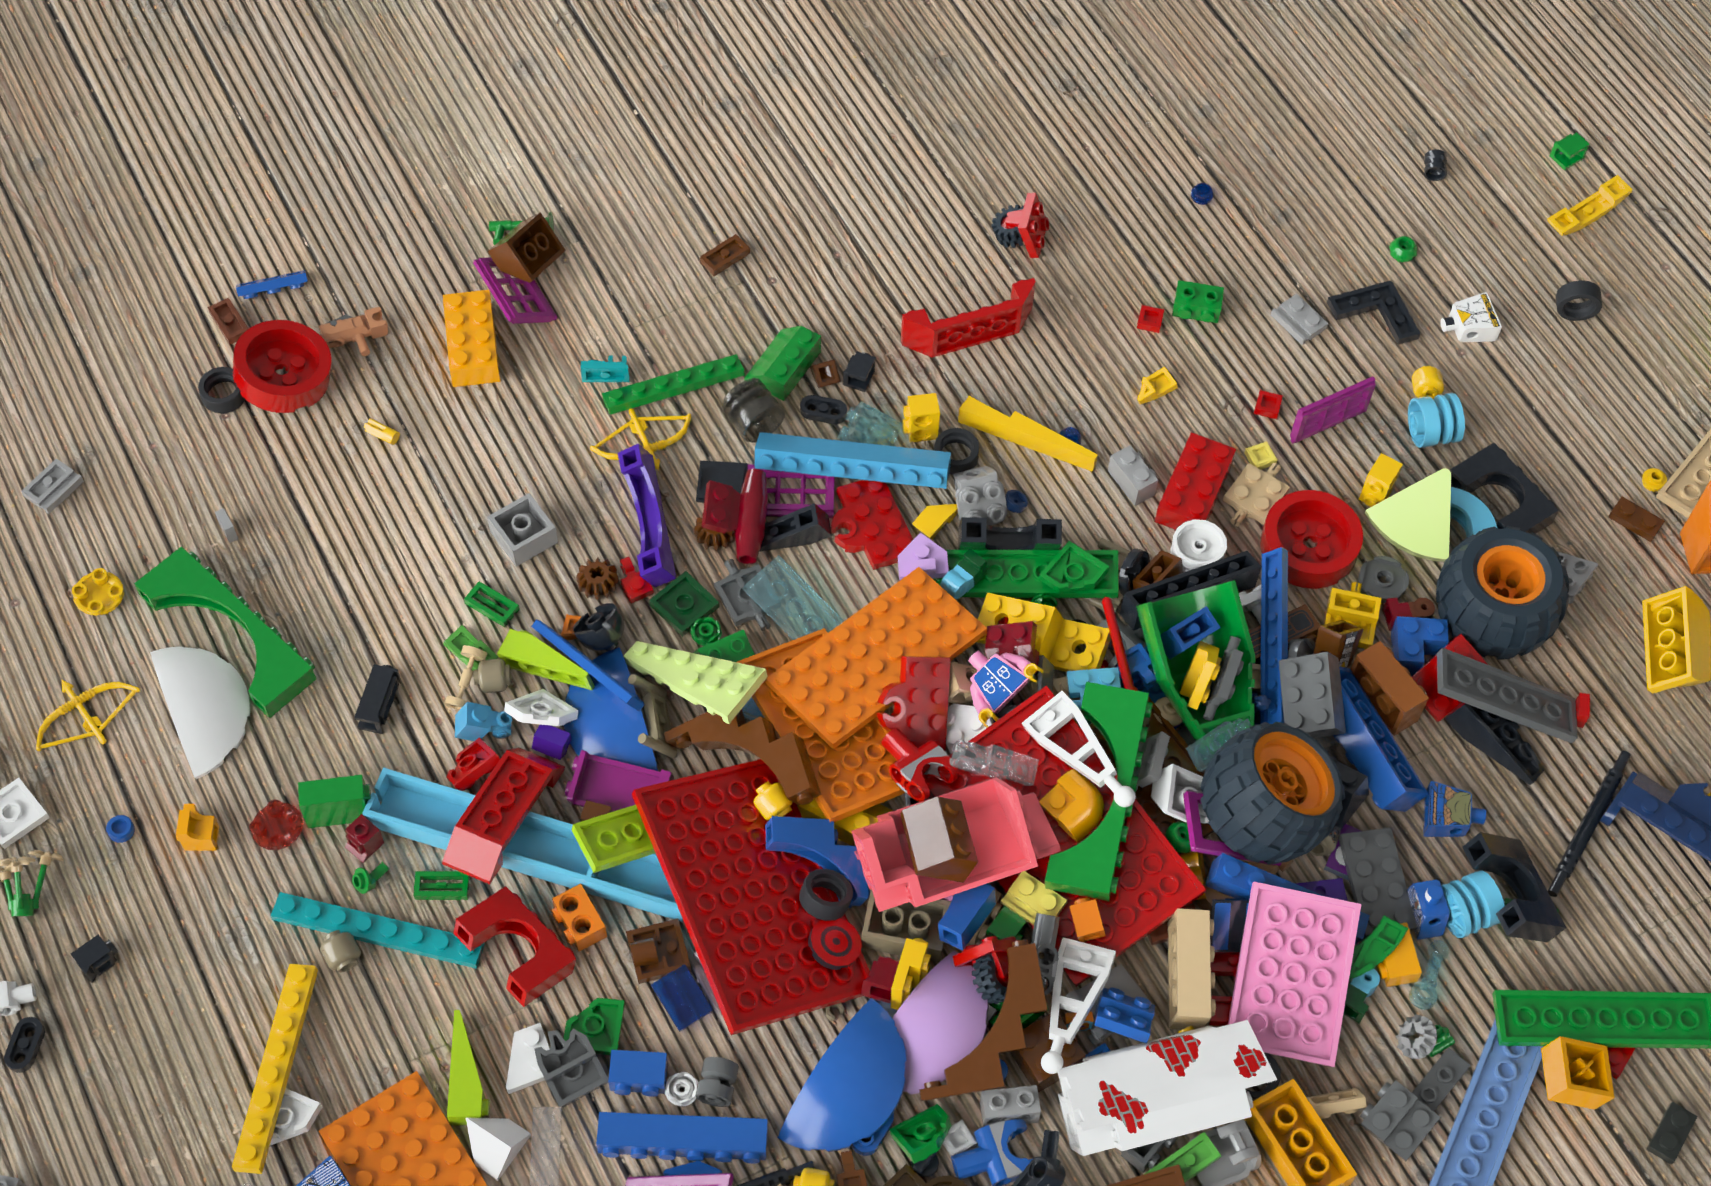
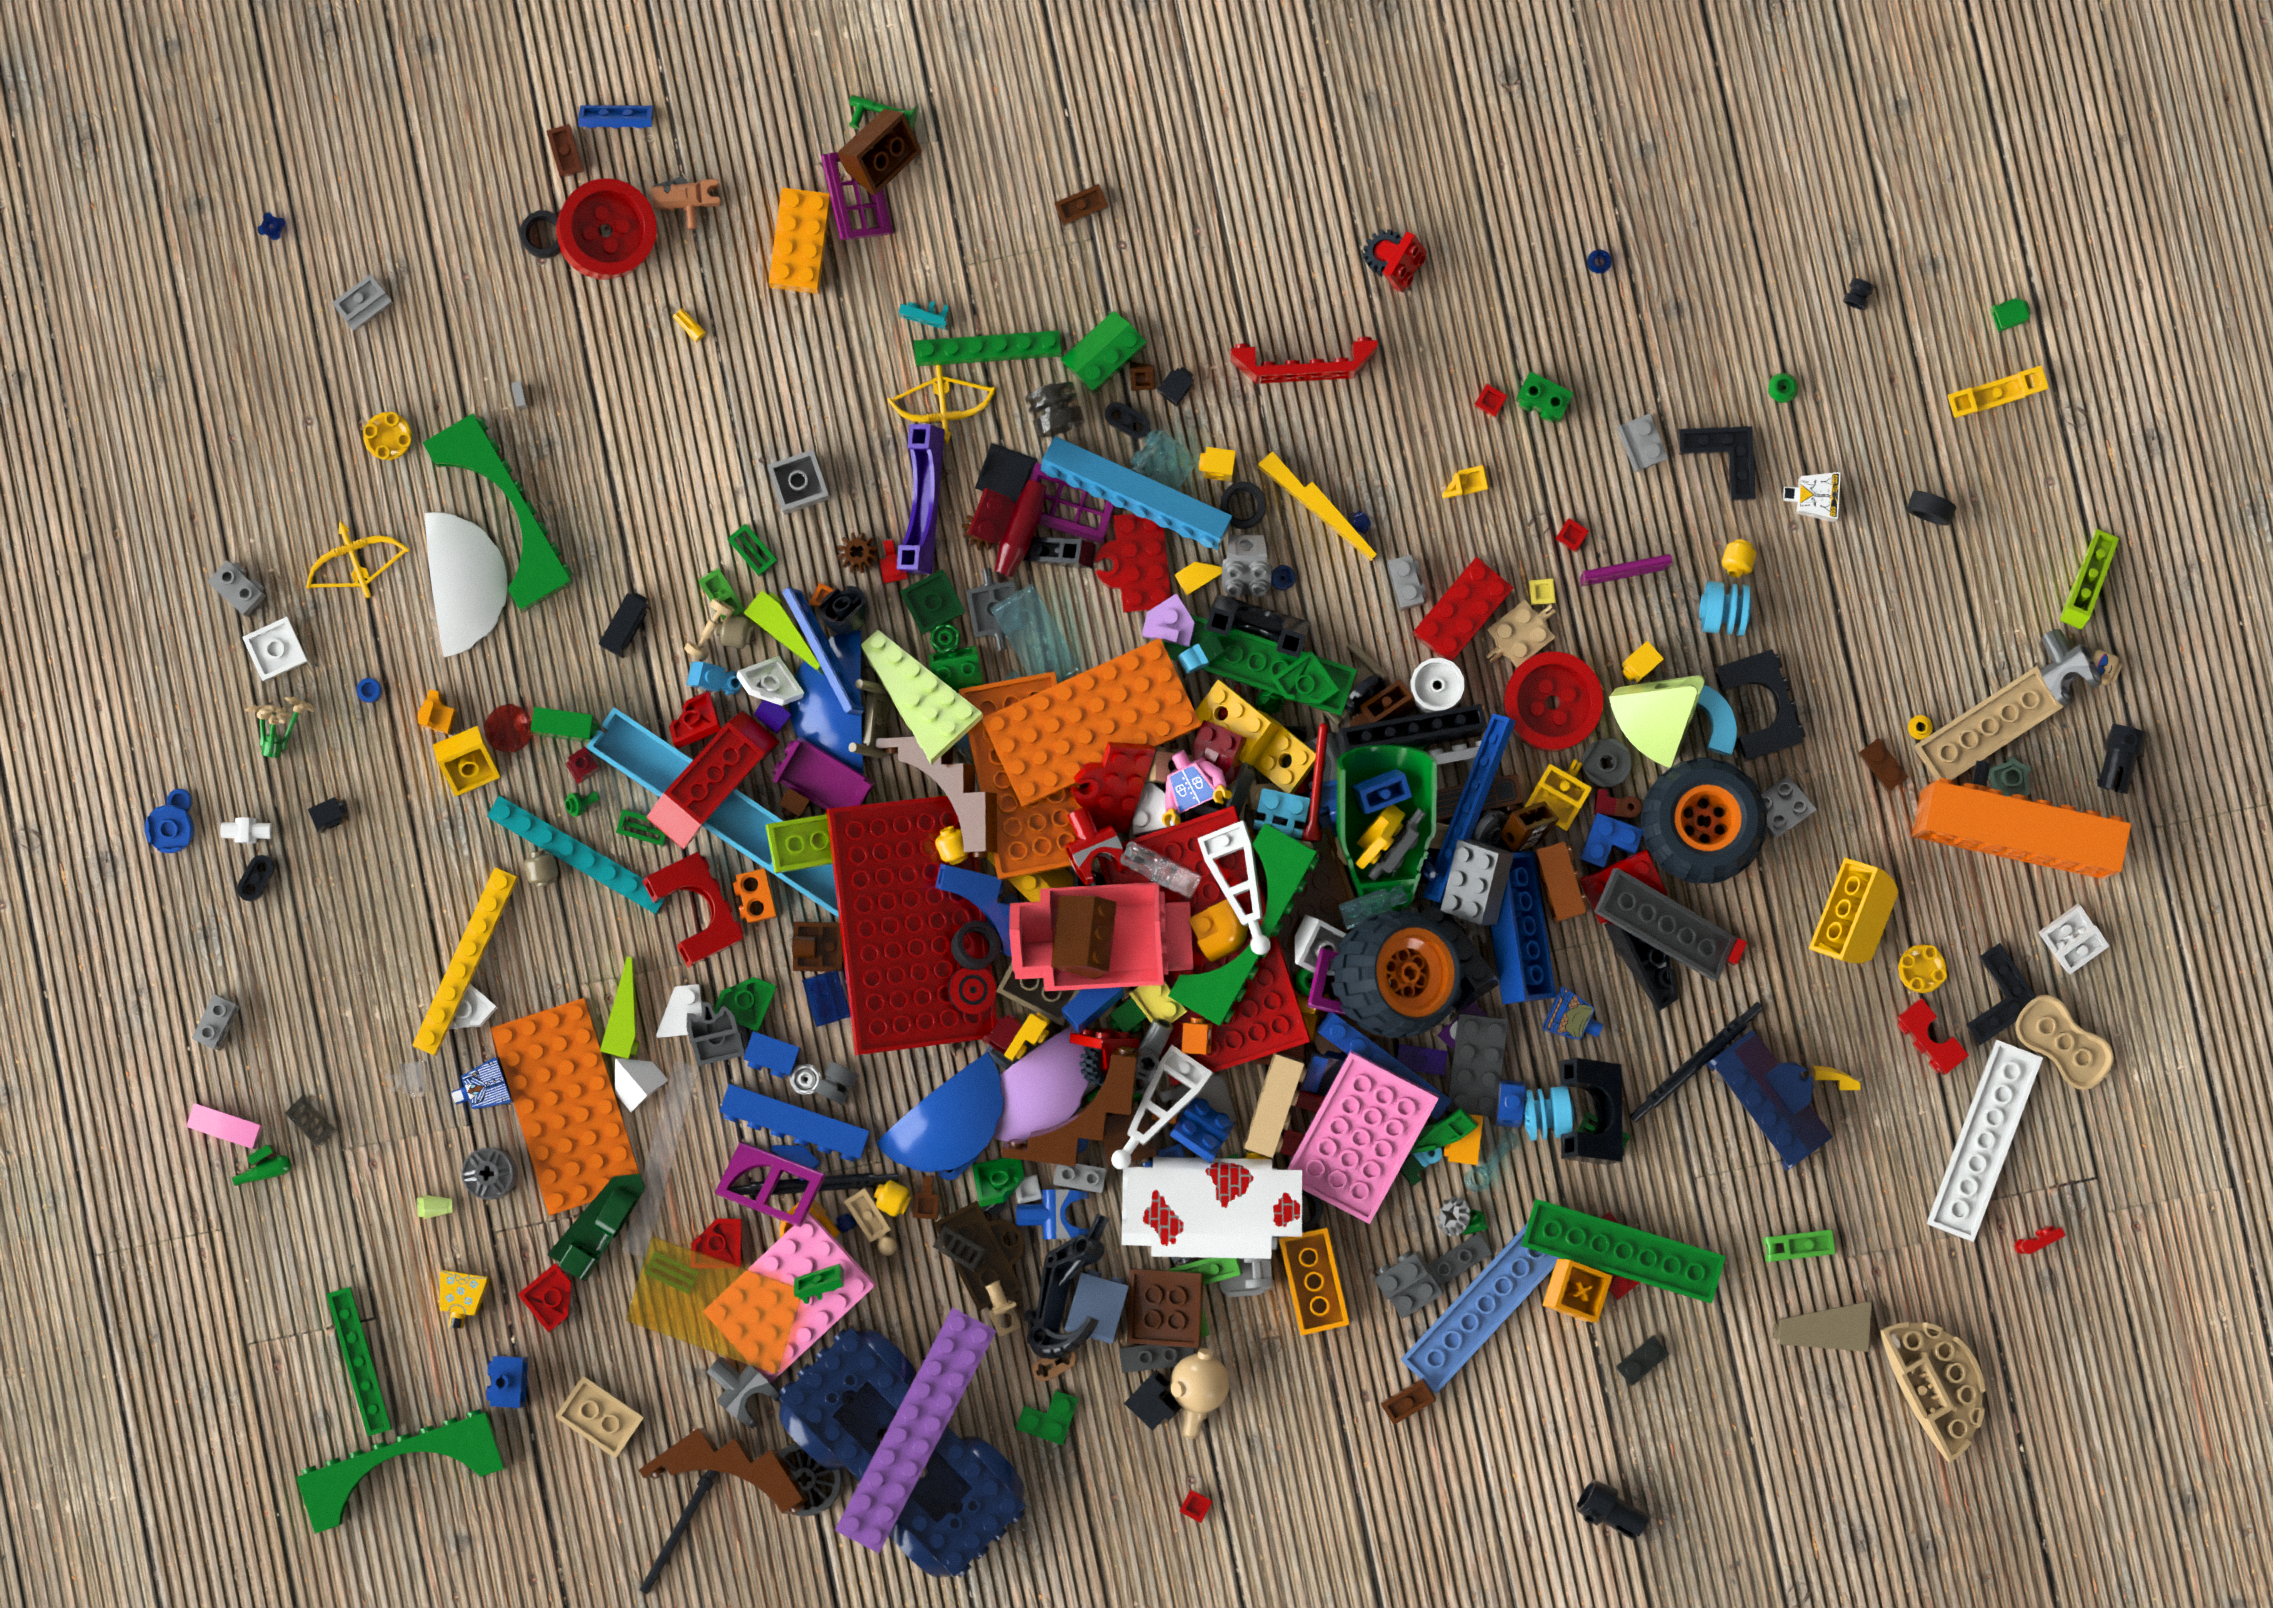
camera: 20 degrees right, 25 degrees up
light grey plate [1134,732,1170,790] -> none
tan plate [1306,1088,1367,1119] -> none
none -> yellow slope [432,726,501,797]

